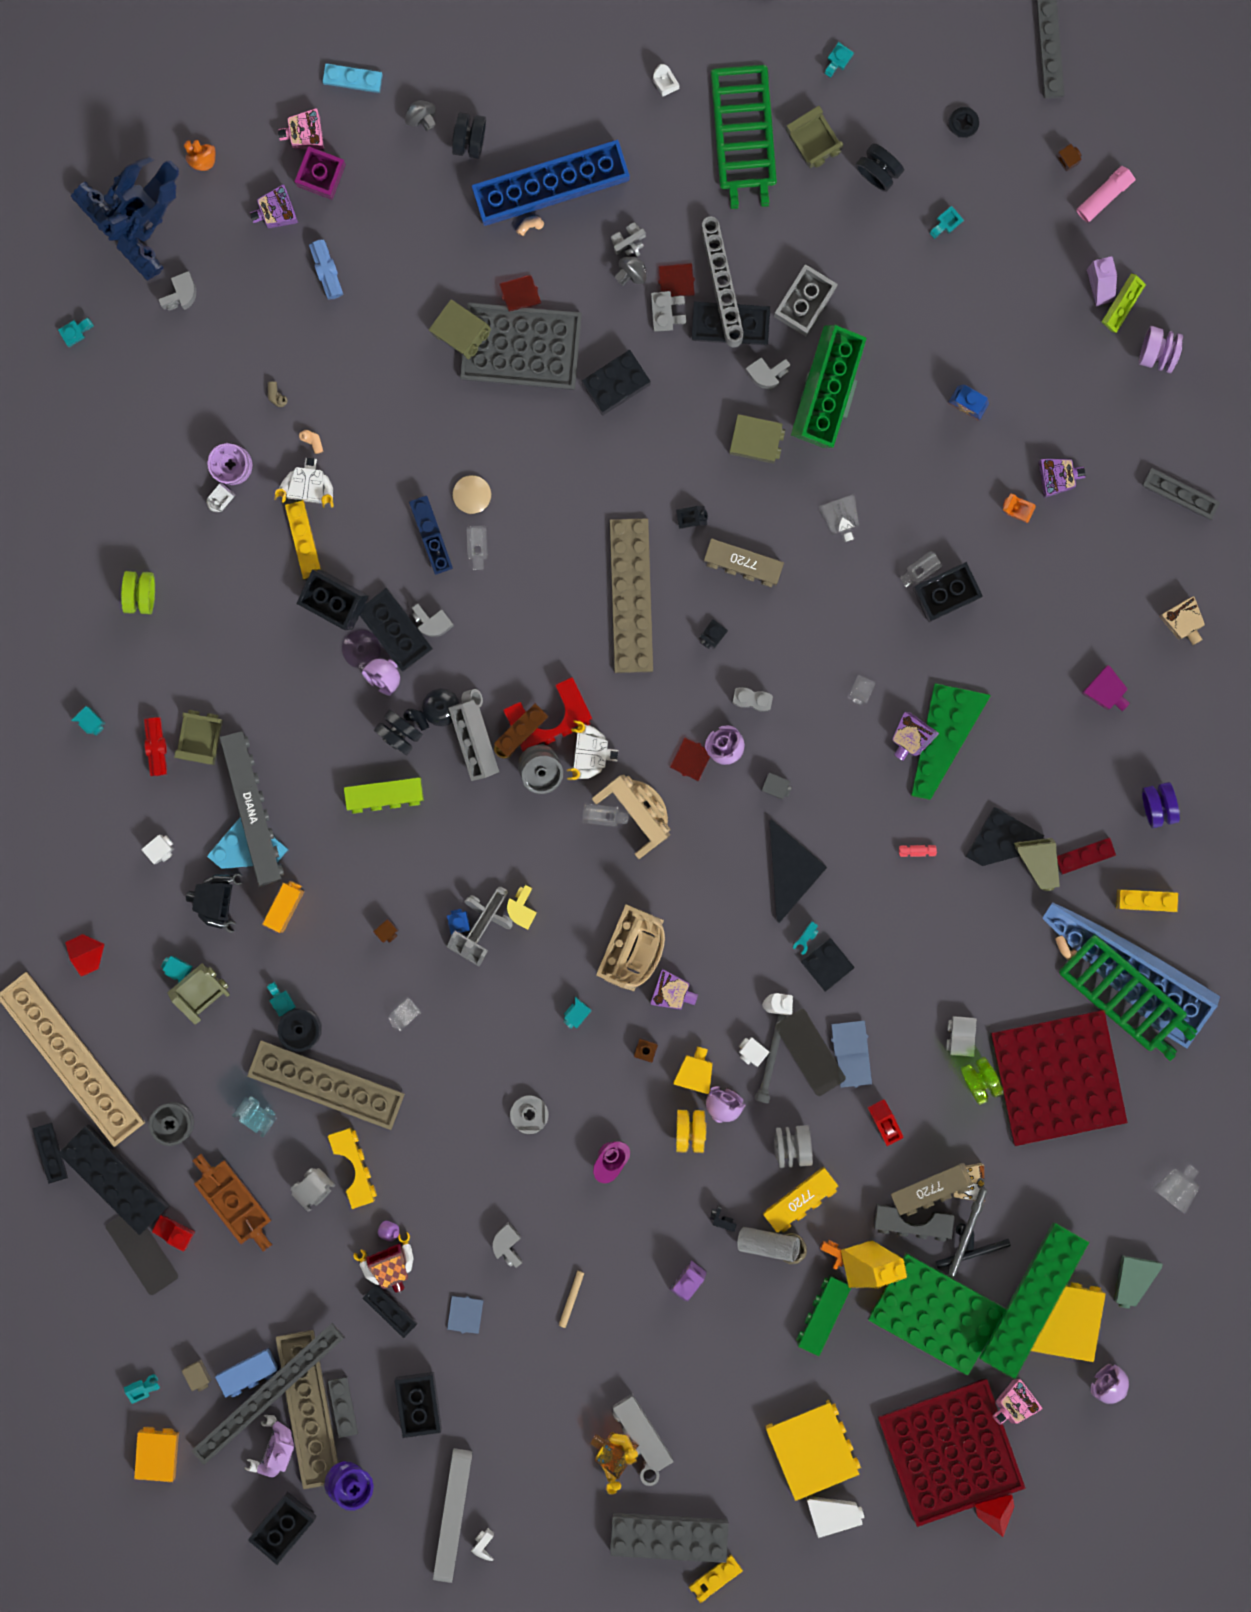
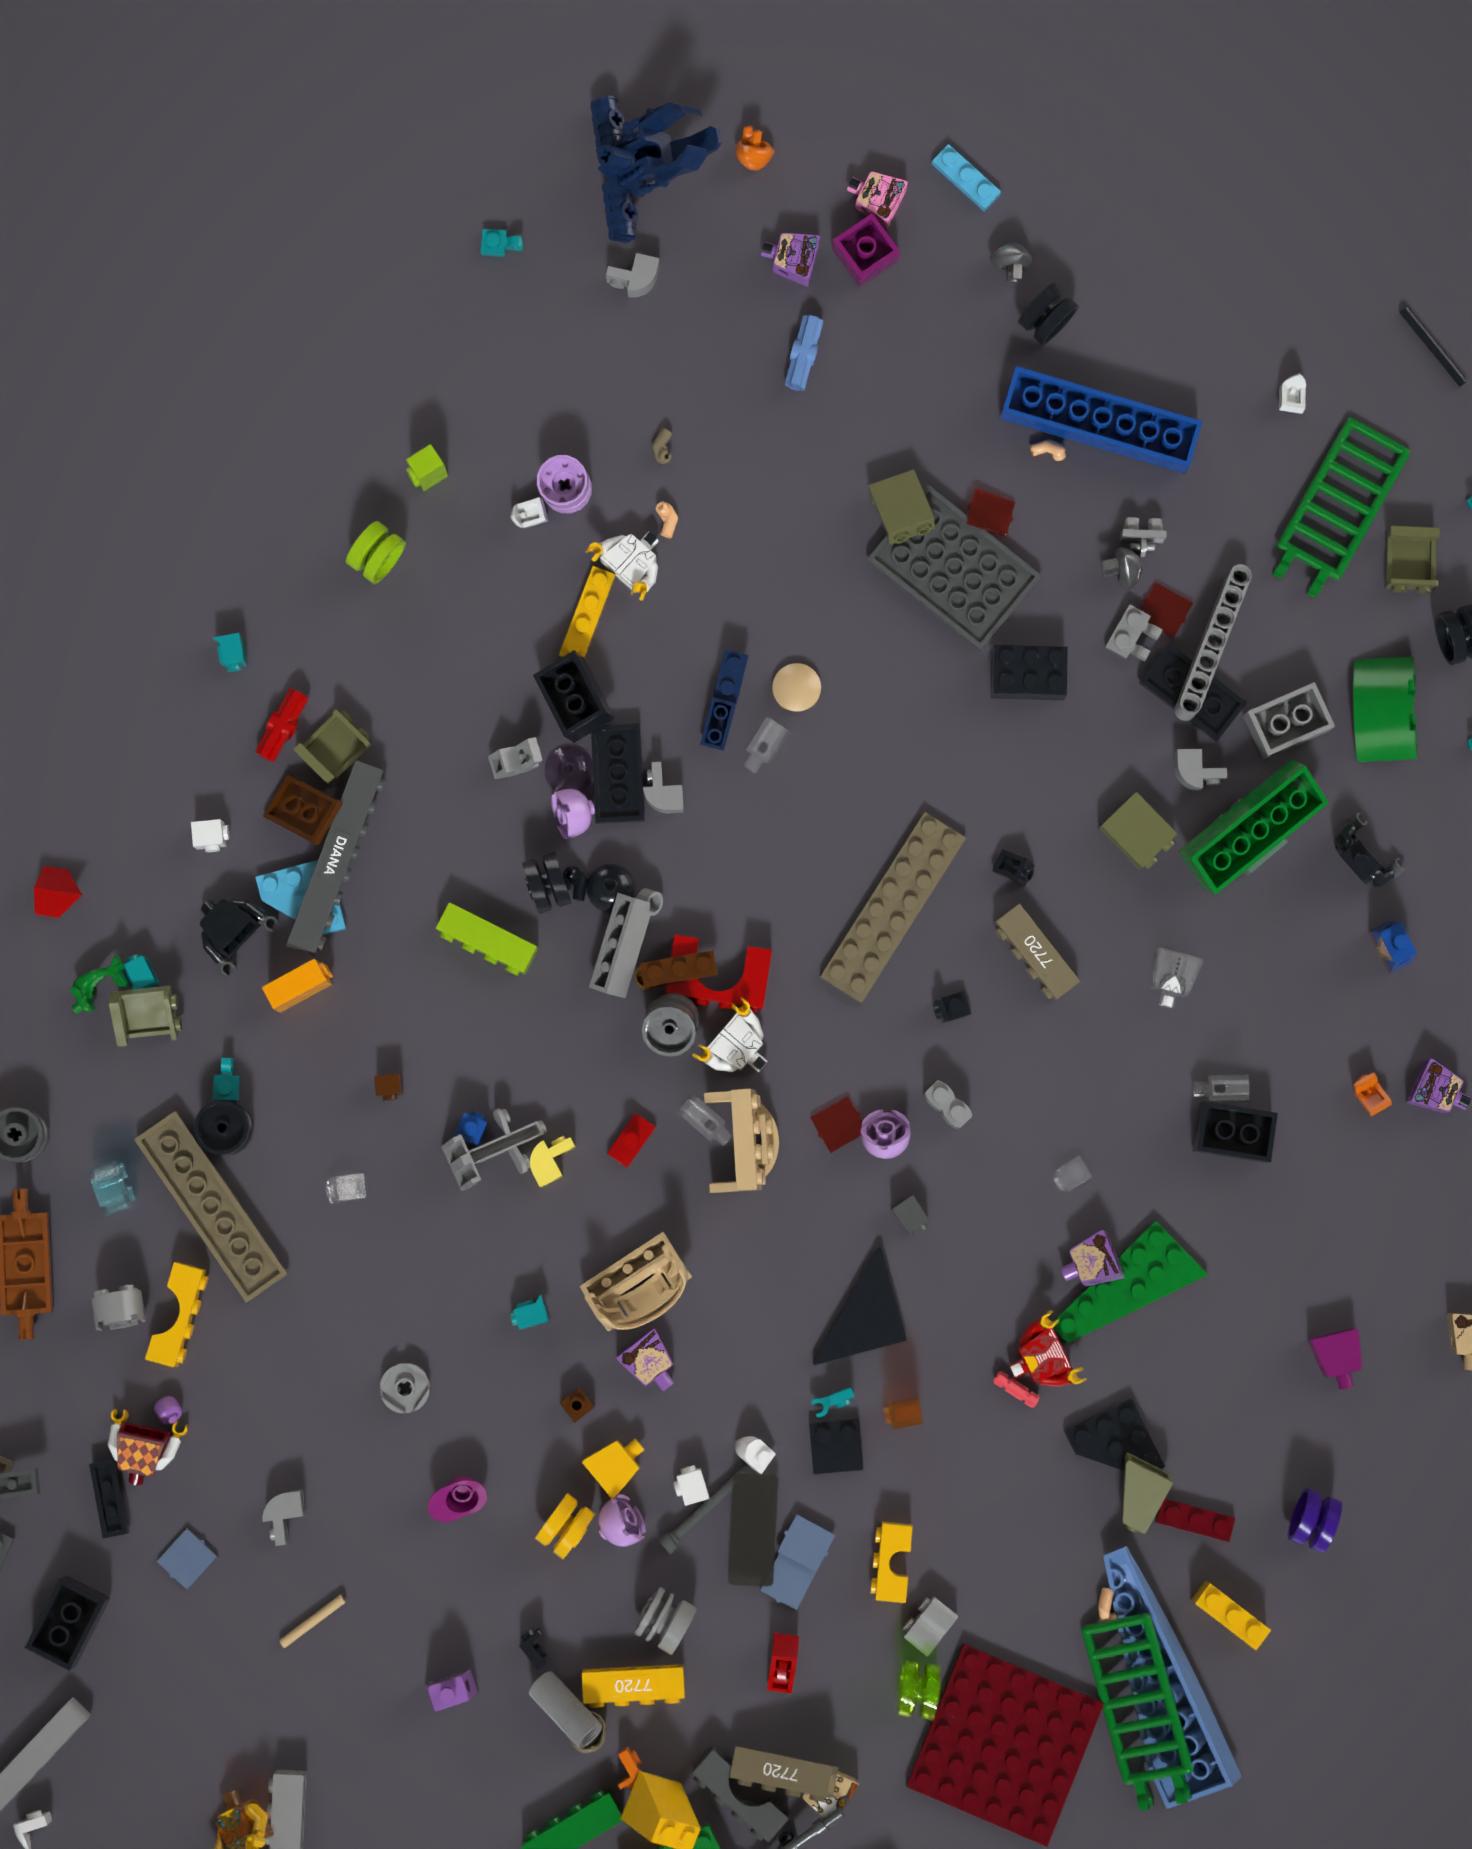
camera: 35 degrees right, 5 degrees down
none -> green animal [70,956,128,1014]
none -> reddish brown tile [263,774,343,846]
none -> lime brick [406,444,448,491]
none -> light grey brick [488,737,543,779]
none -> red tile [607,1113,656,1168]
none -> yellow arch [870,1521,913,1603]
none -> clear orange brick [883,1396,923,1429]
none -> red torso [1009,1310,1086,1387]
none -> black torso [1336,812,1407,887]
none -> green panel [1353,657,1418,762]

